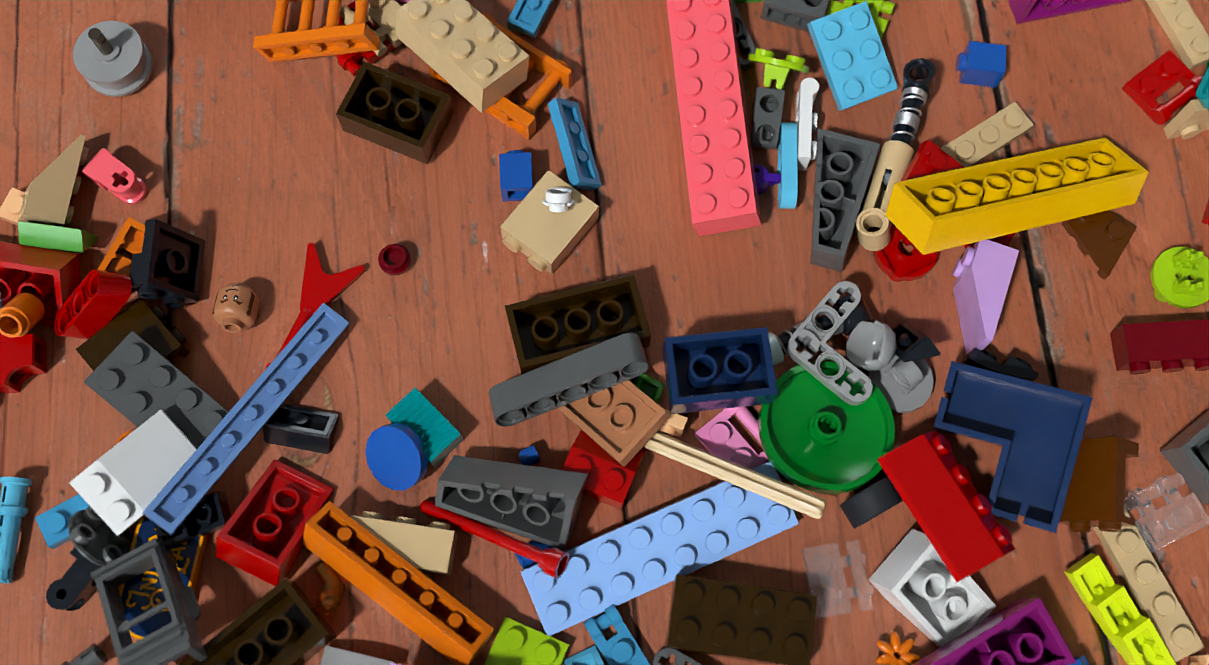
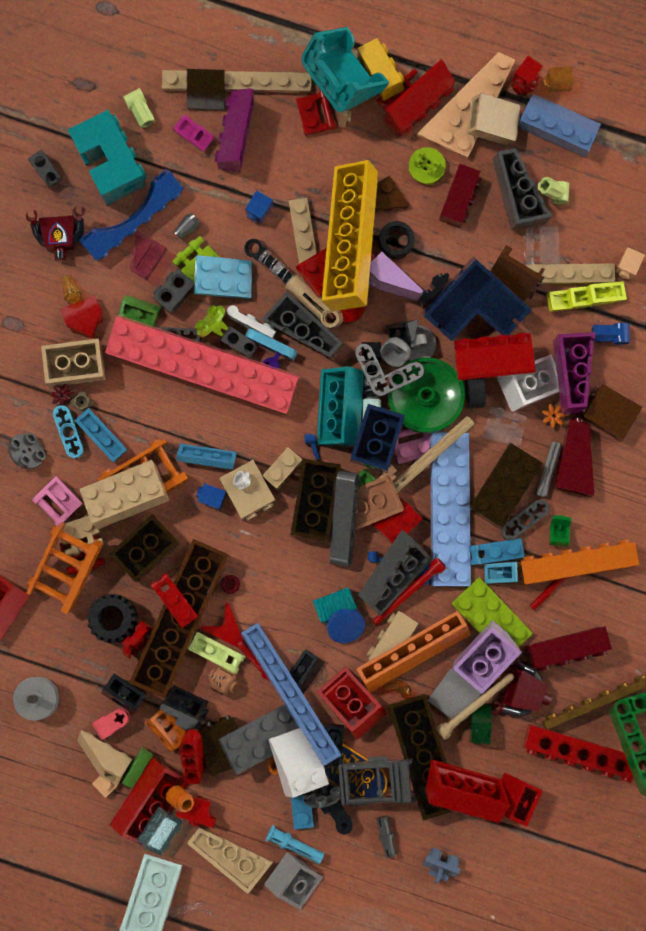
camera: 65 degrees left, 10 degrees up
none -> black tyre [87,594,138,643]
none -> black brick [101,673,146,715]
none -> red plate [122,621,153,659]
none -> reddish brown brick [129,539,230,699]
none -> red plate [150,572,198,628]
none -> yellowish green plate [188,632,246,674]
none -> tan brick [262,447,302,491]
none -> blue hand [305,434,320,460]
none -> teal slope [316,367,364,447]
none -> black tyre [378,221,415,259]

